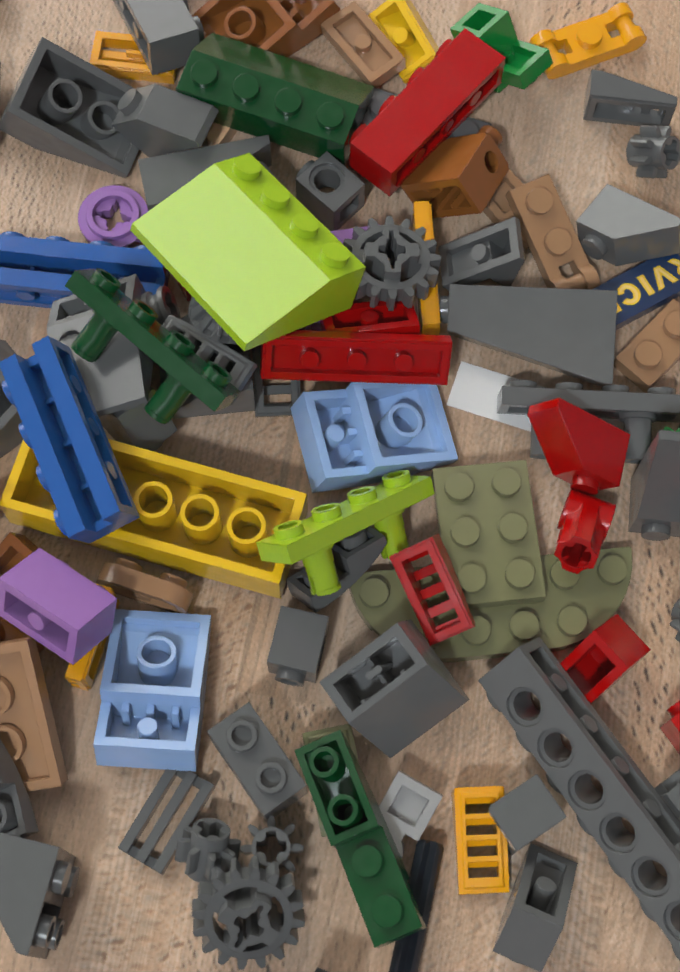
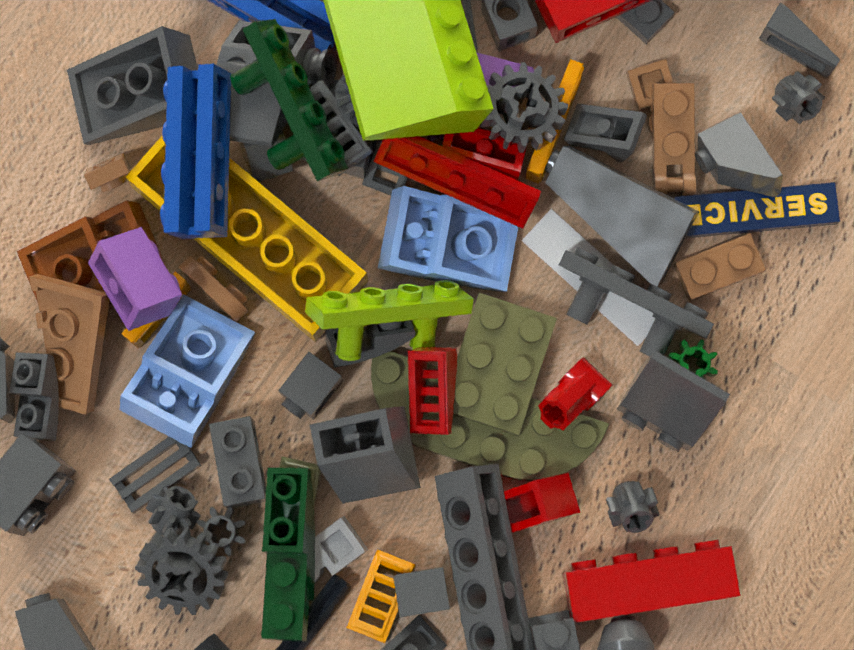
camera: 25 degrees right, 10 degrees up
dark orange torso [400,125,509,218] -> none
red slope [527,398,630,495] -> none

